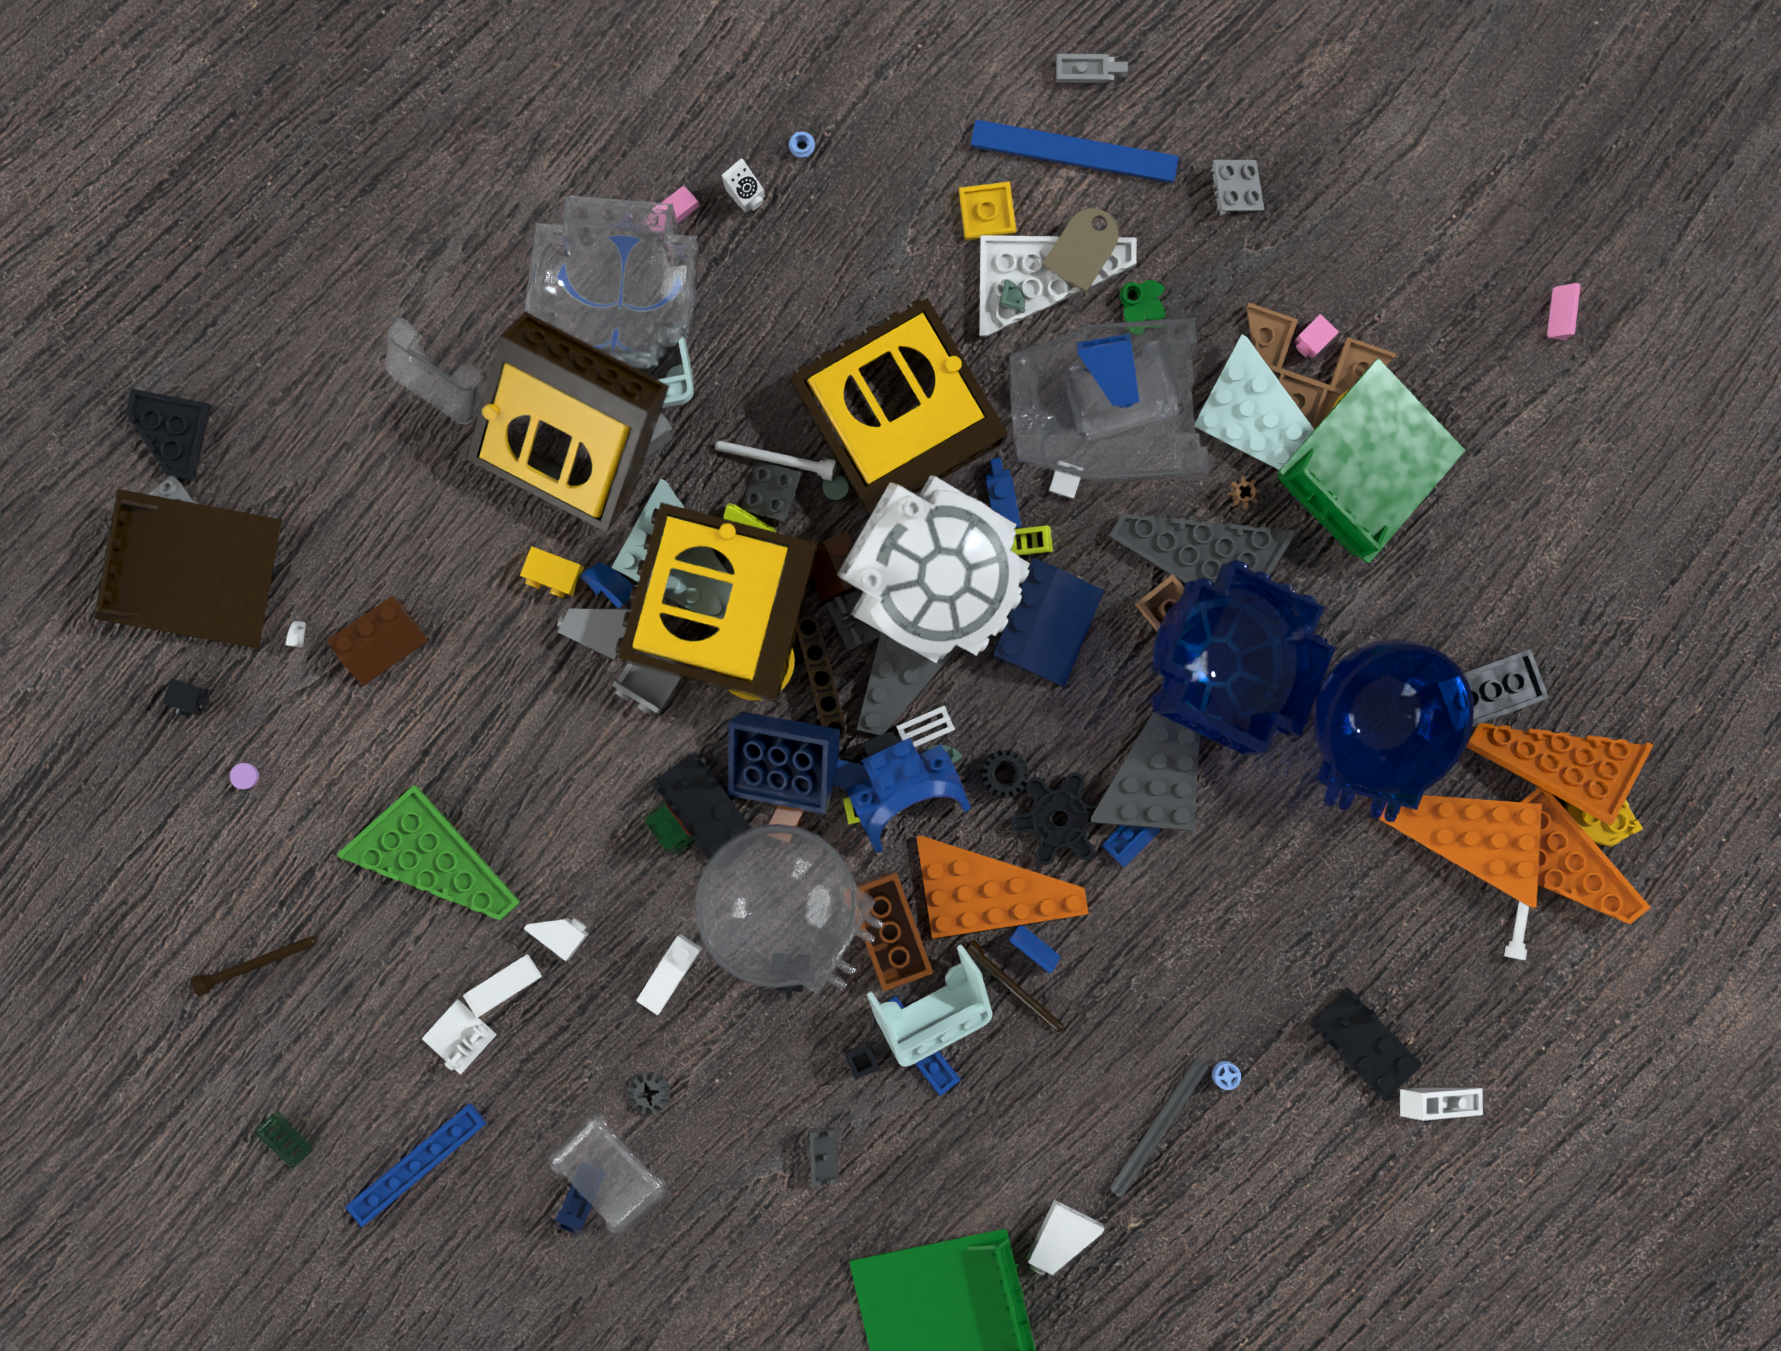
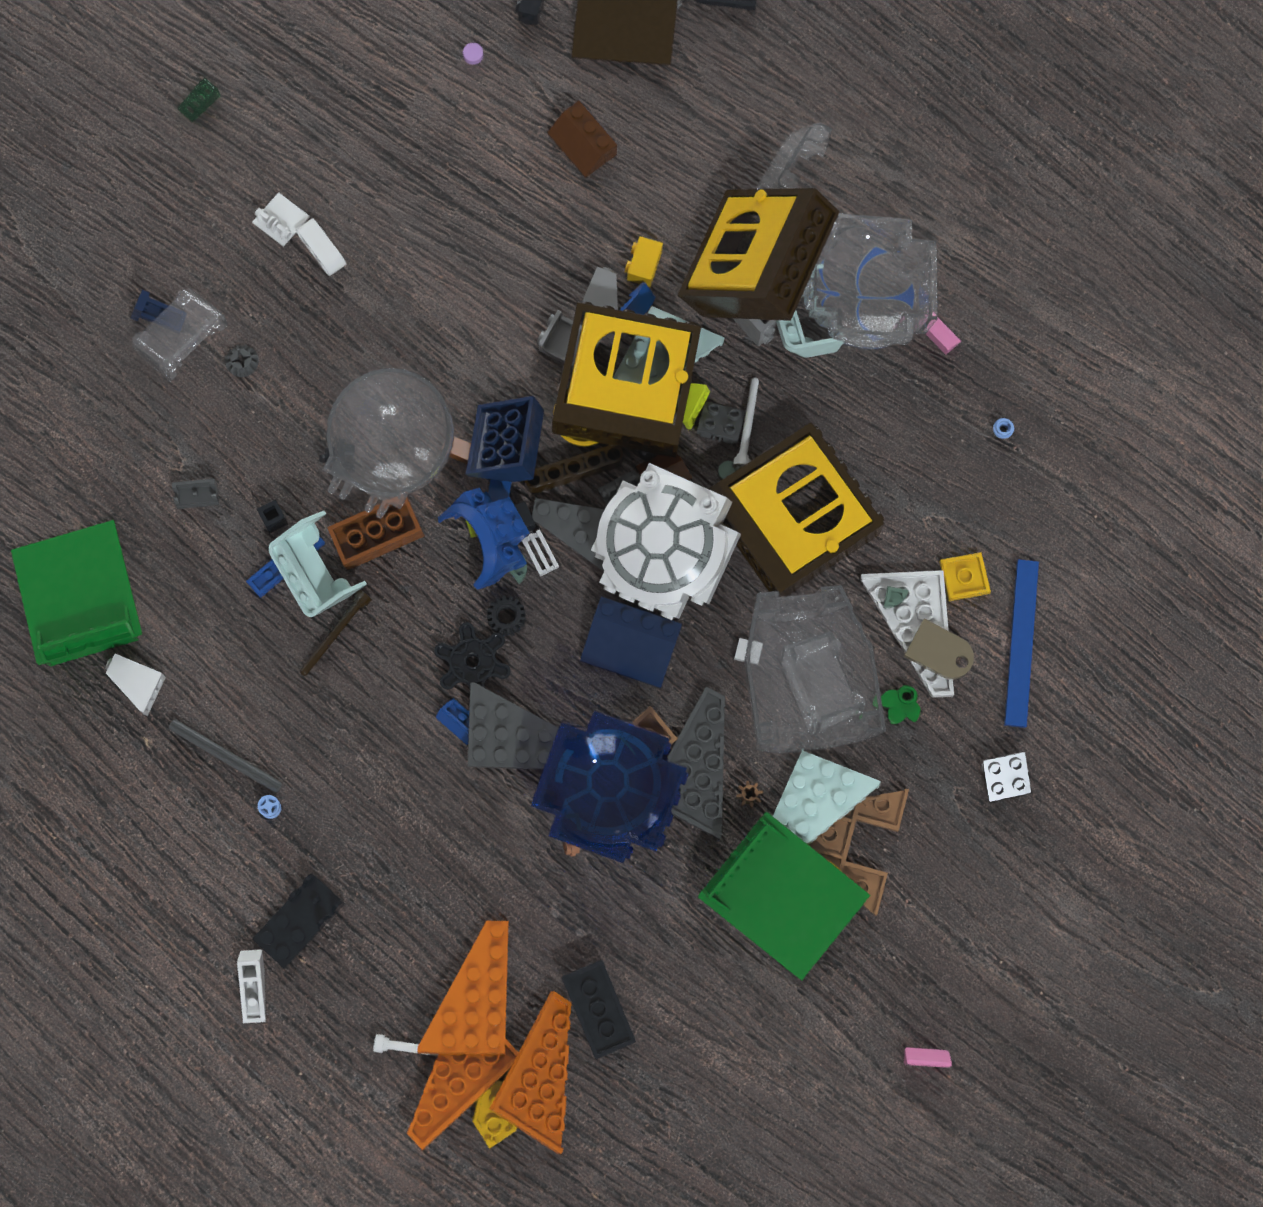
camera: 85 degrees right, 10 degrees down
dark brown piece [191,936,317,997] -> none
white tile [286,621,306,648] -> none
bright green wing [337,785,521,920] -> none
blue tile [345,1103,487,1228] -> none
white slope [524,918,589,961] -> none
white slope [636,934,702,1015] -> none
dark green torso [644,800,694,855] -> none
black hinge [652,751,758,867] -> none
white slope [722,158,765,213] -> none
orange wing [916,836,1089,939] -> none
blue hinge [986,457,1021,529] -> none
blue slope [1008,925,1060,973] -> none
neon yellow slope [1011,526,1053,556] -> none
light grey hinge [1056,54,1128,83] -> none
blue slope [1077,334,1140,408] -> none
bright pink brick [1294,314,1339,359] -> none
clear blue windscreen [1313,639,1474,822] -> none

